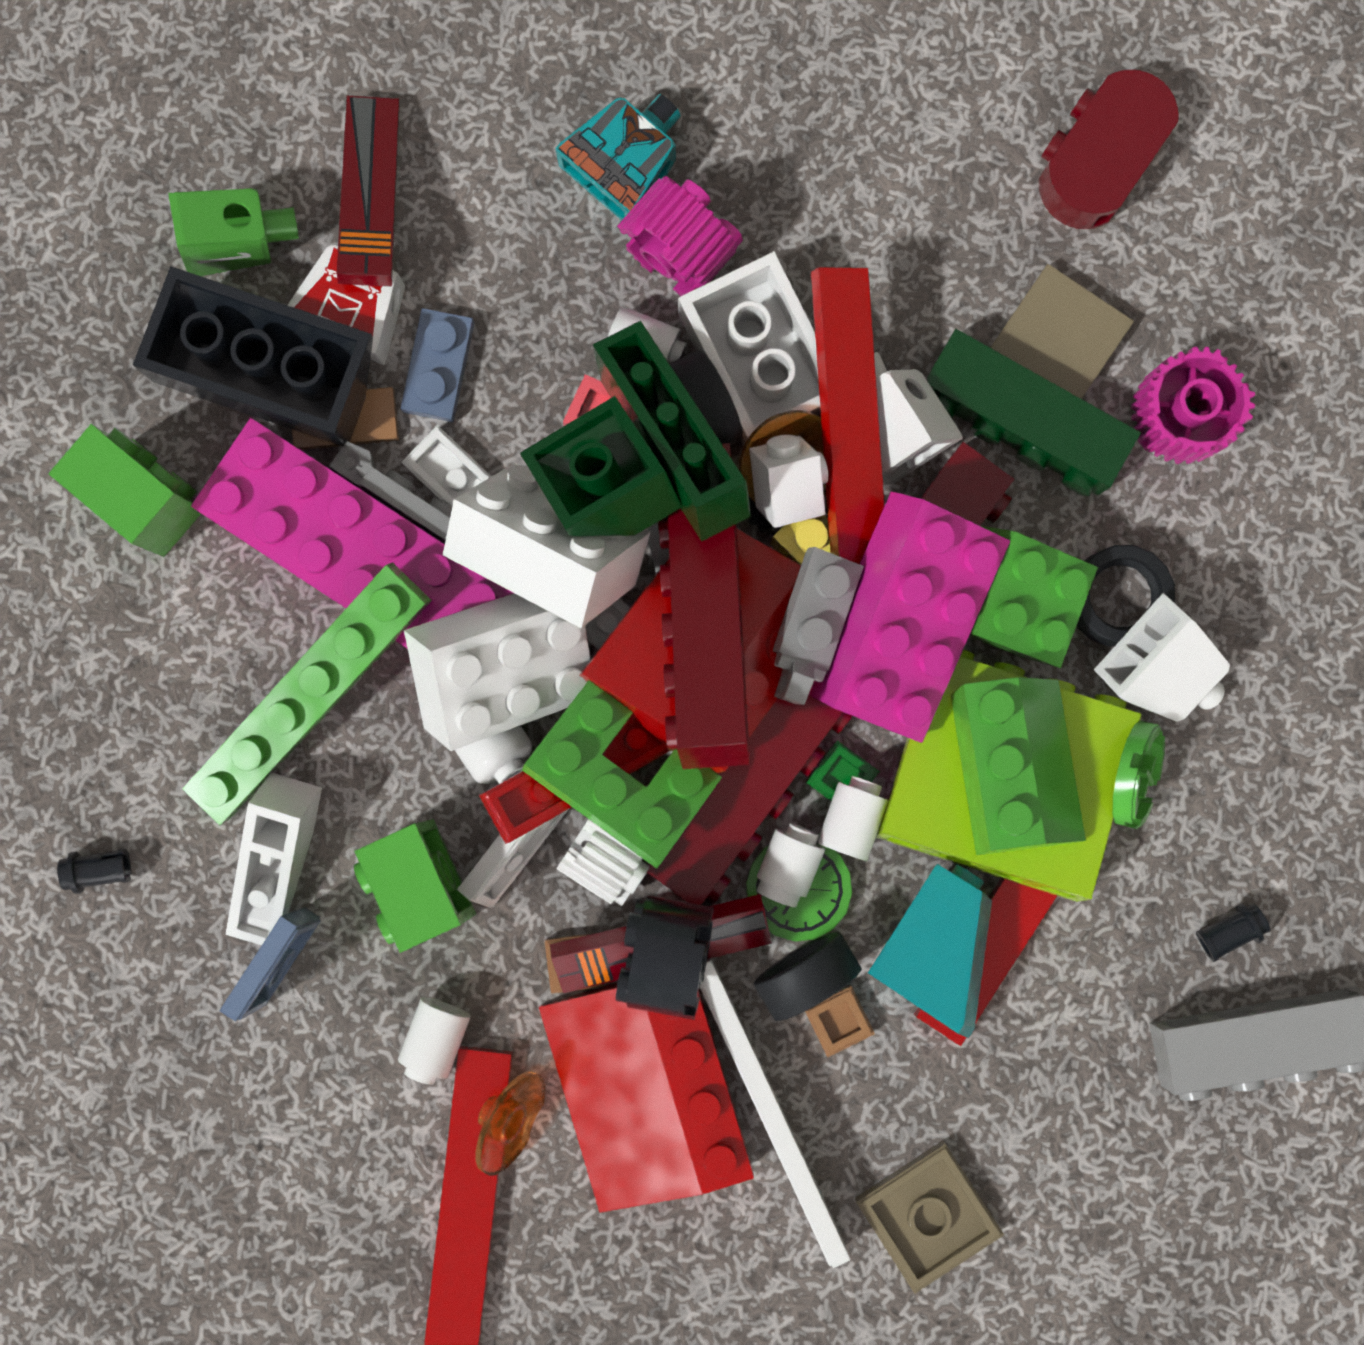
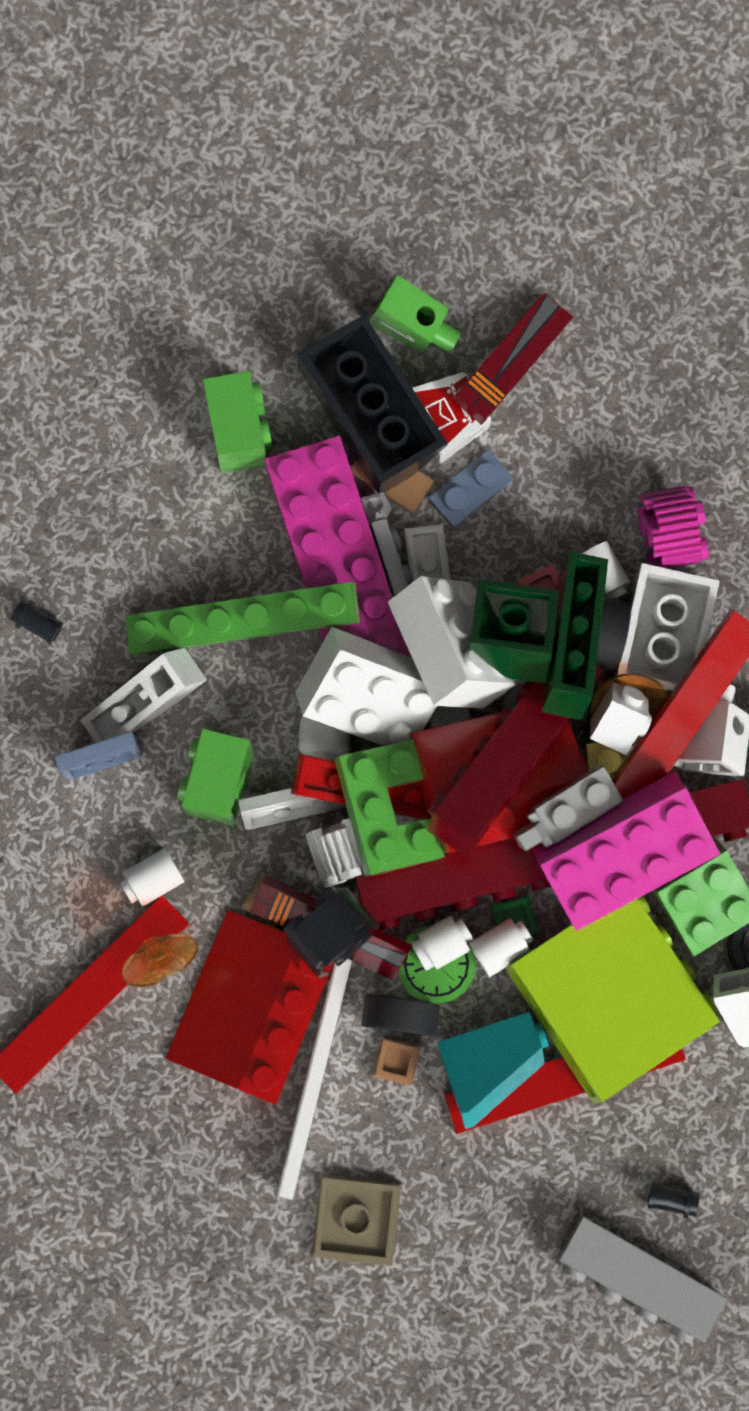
camera: 35 degrees right, 5 degrees down
torso [555,94,681,221] -> none
bright green slope [951,677,1086,856] -> none
bright green tile [1112,720,1165,829] -> none

